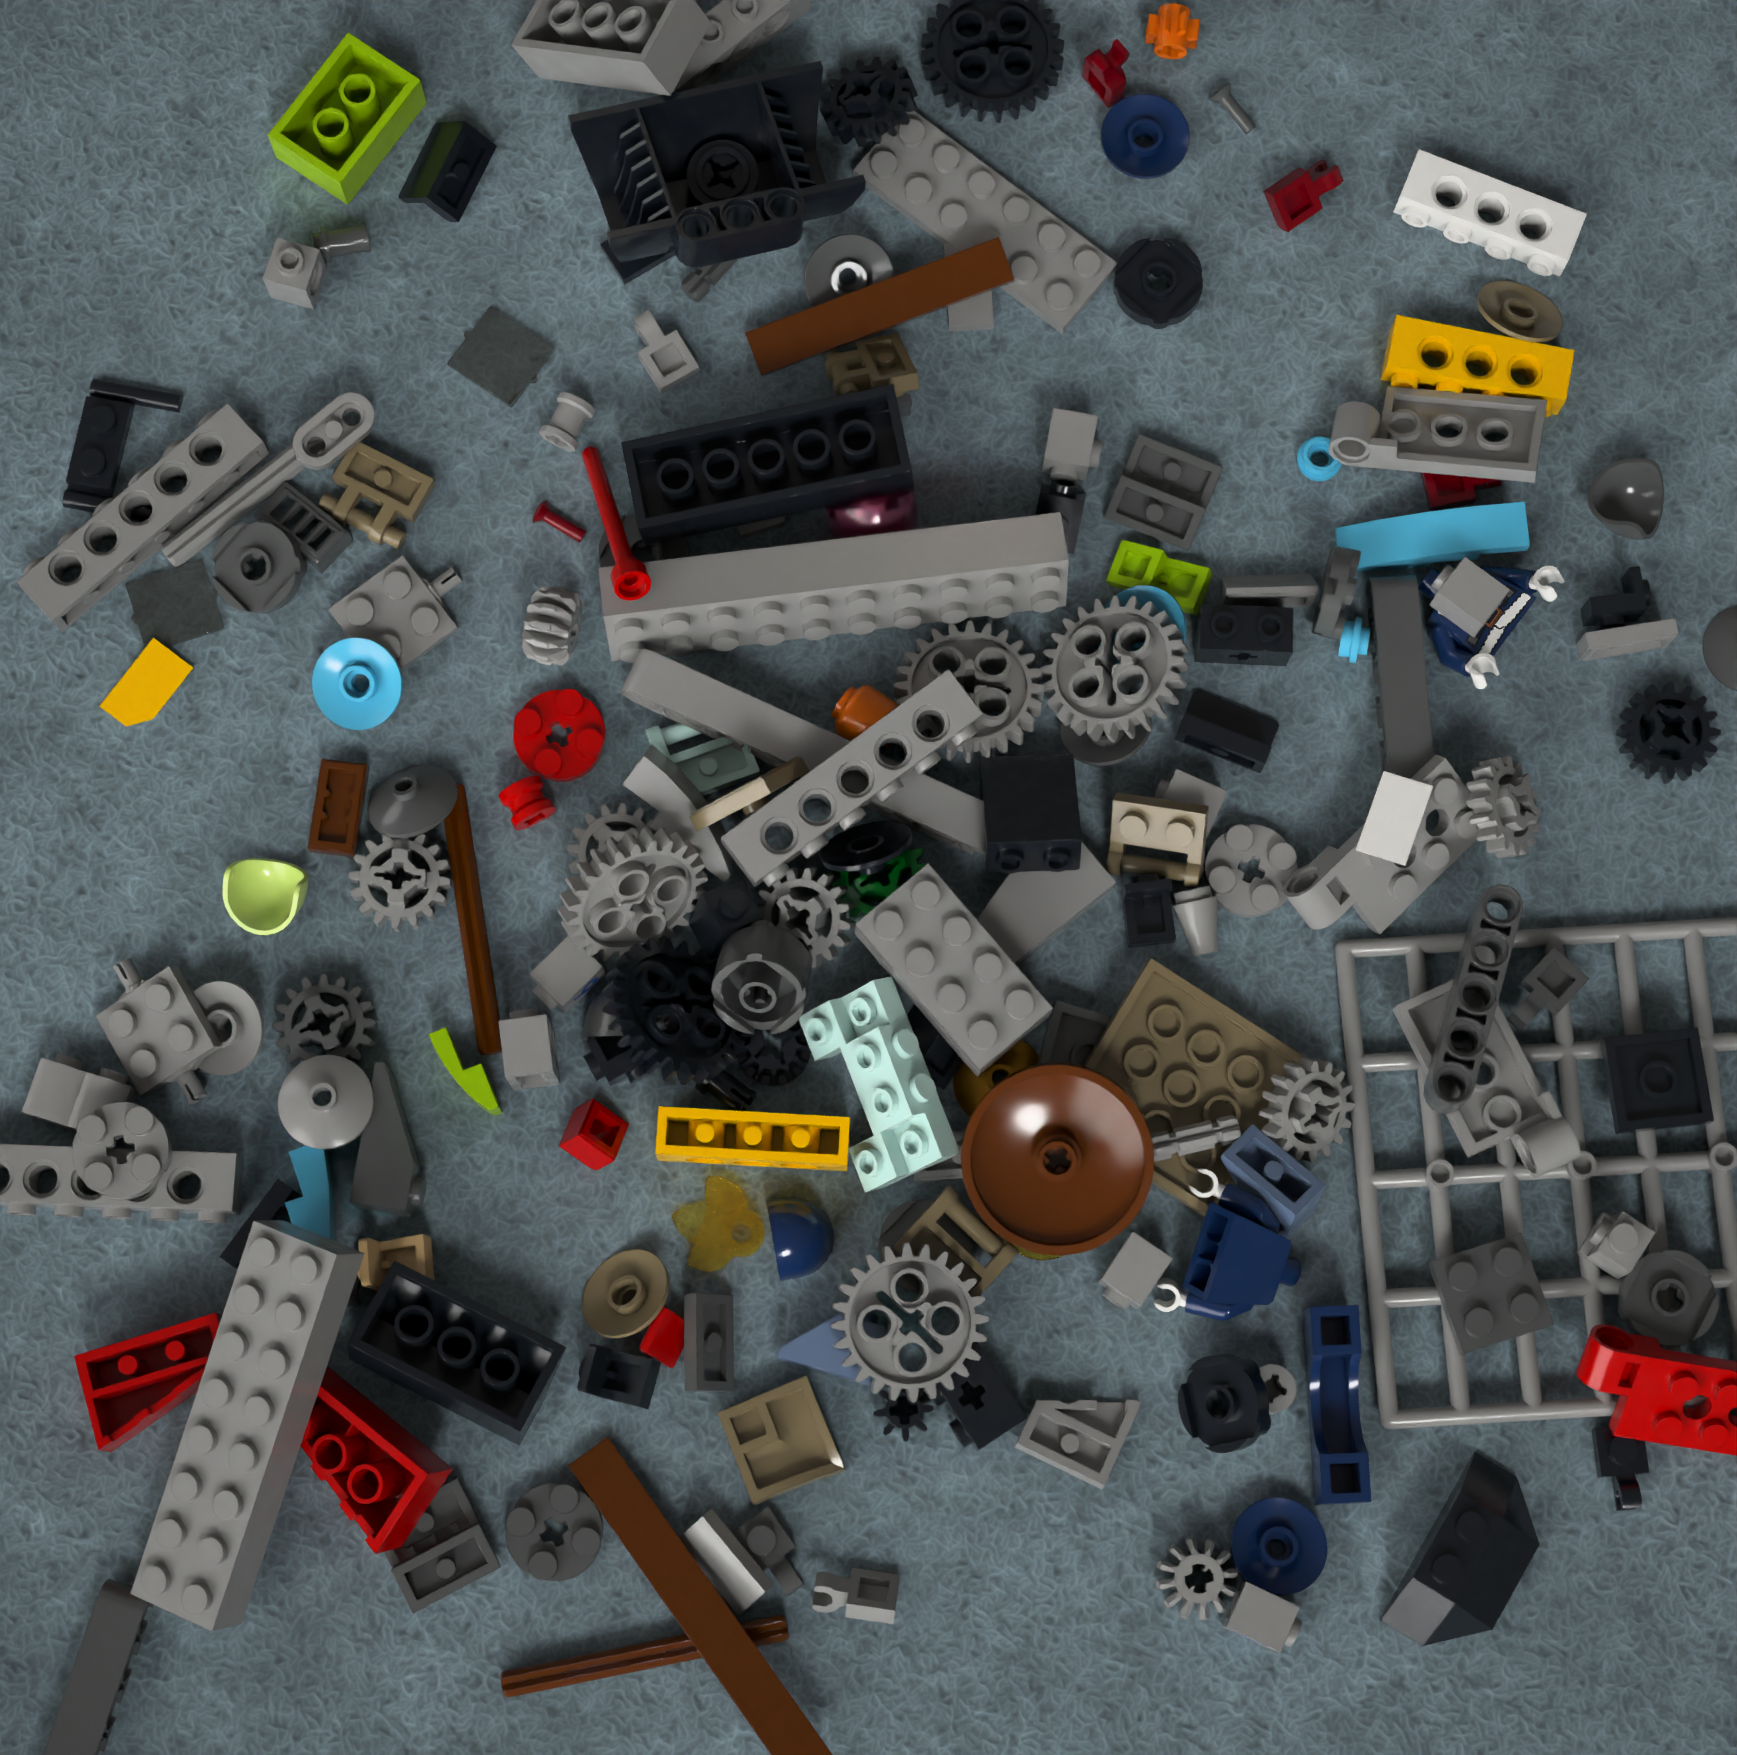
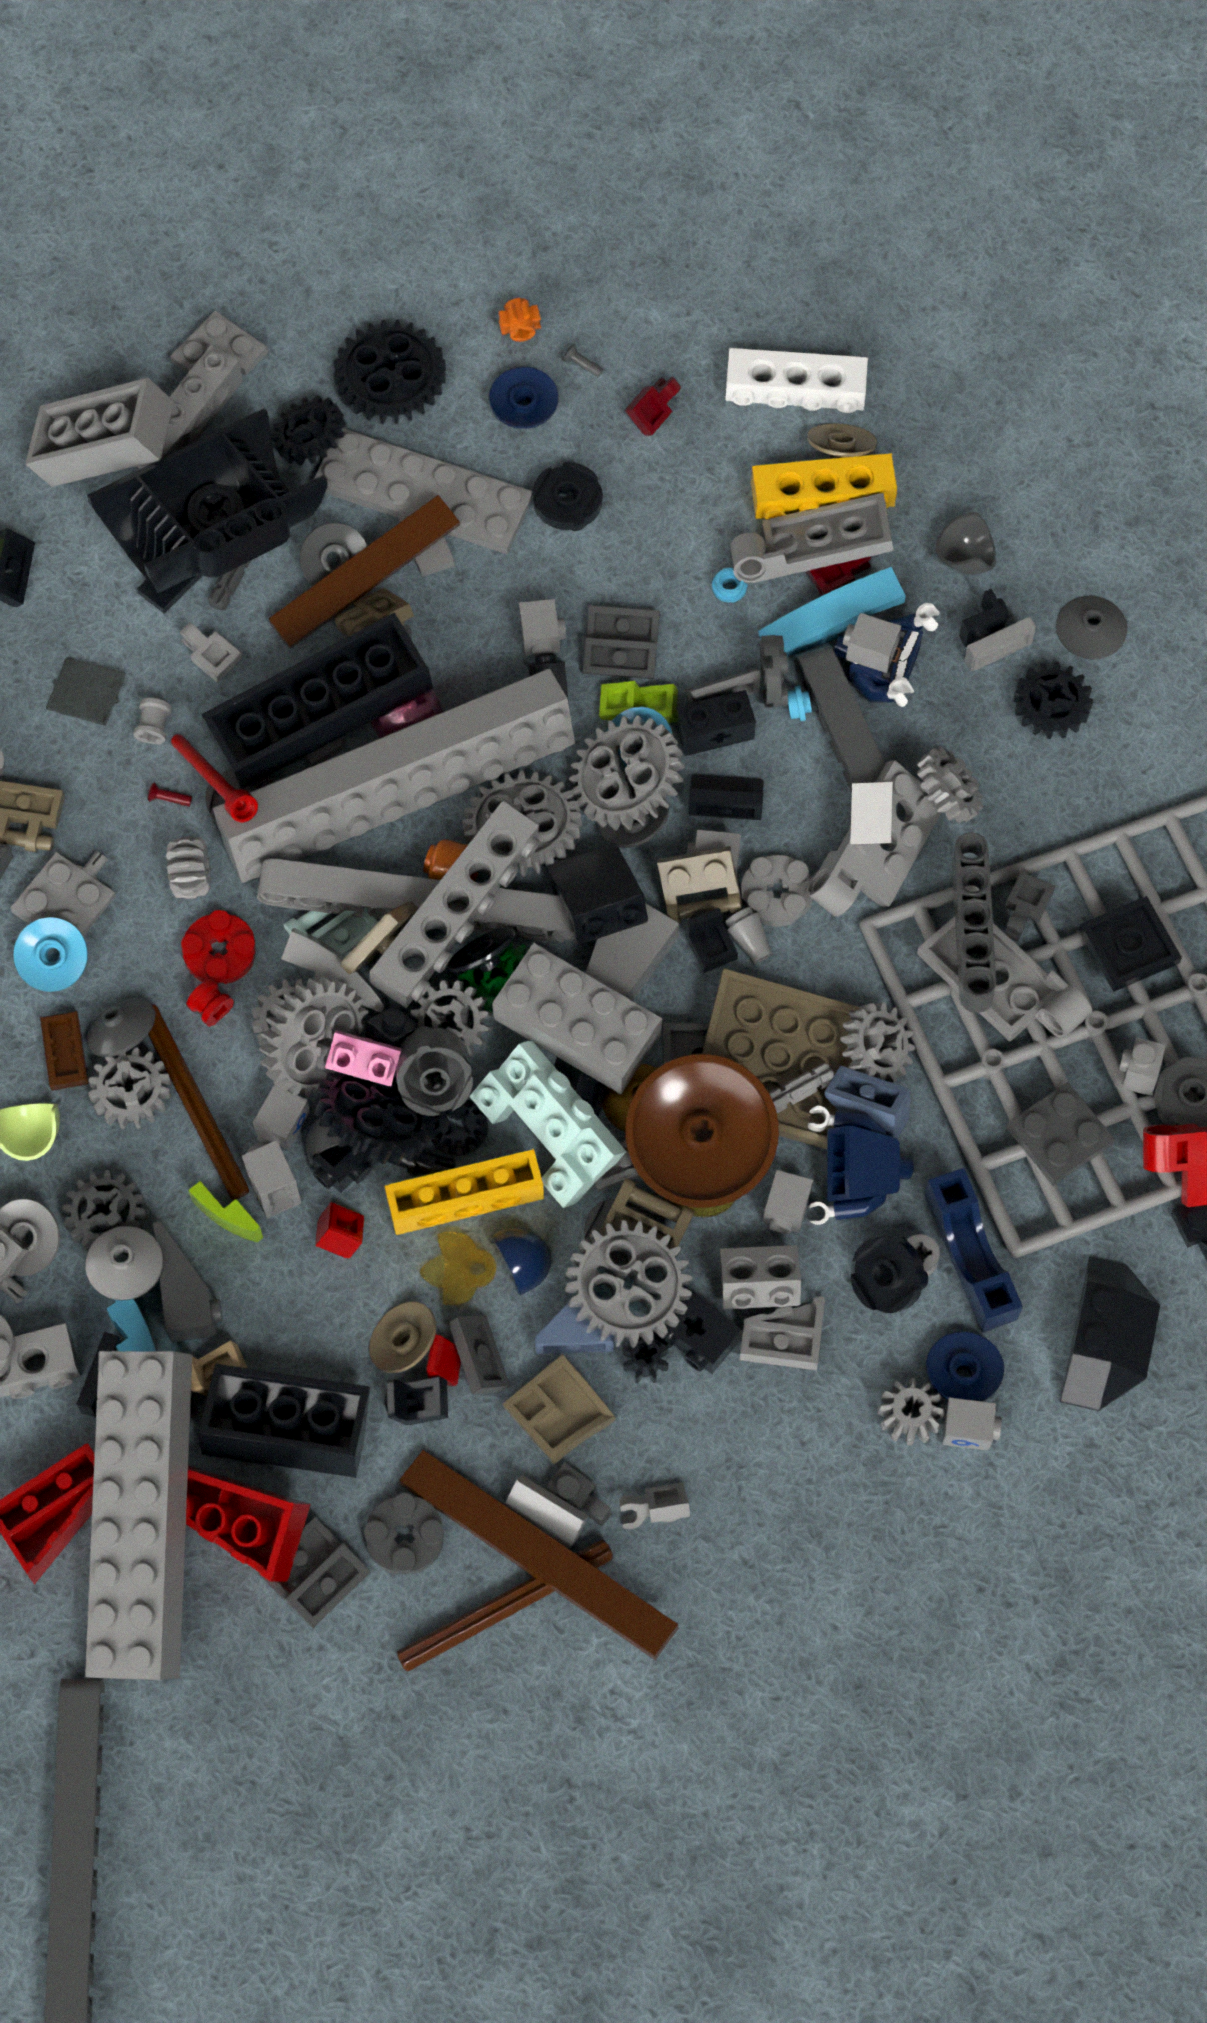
camera: 15 degrees left, 10 degrees down
dark red plate [1082,39,1130,109] -> none
none -> bright pink hips [325,1030,402,1087]
none -> light grey brick [720,1245,801,1309]

